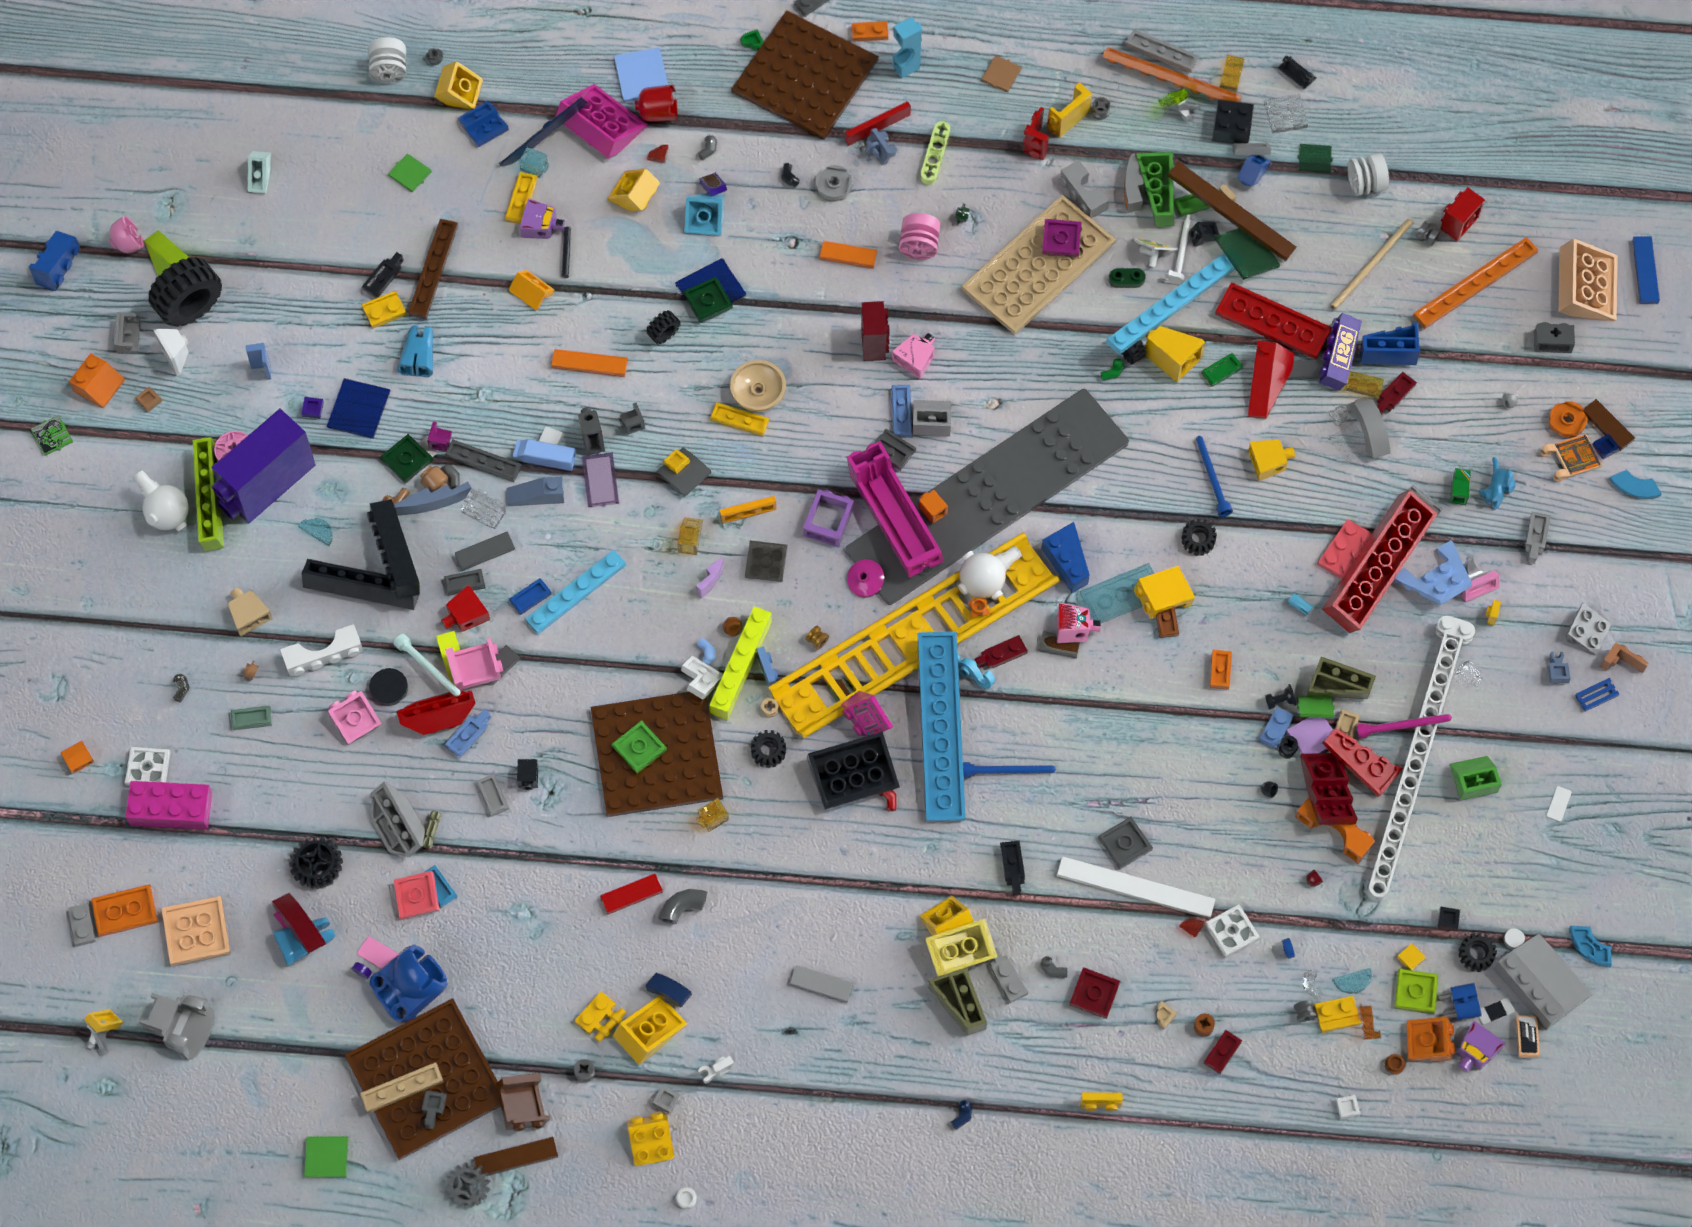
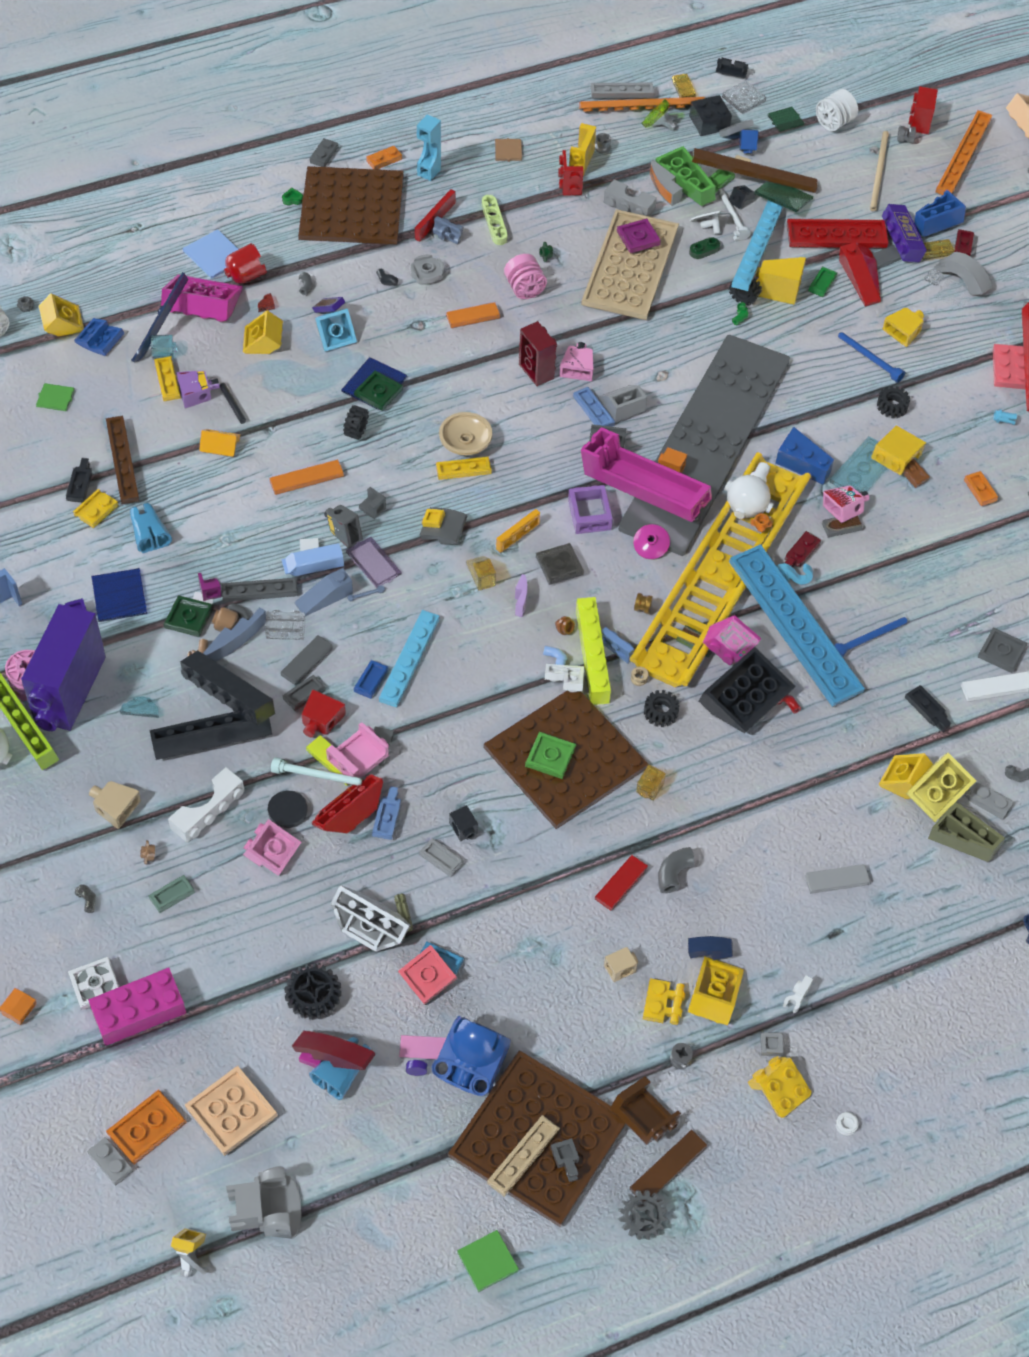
camera: 30 degrees left, 10 degrees down
none -> sand blue hinge [347,585,385,601]
none -> tan brick [604,947,638,982]

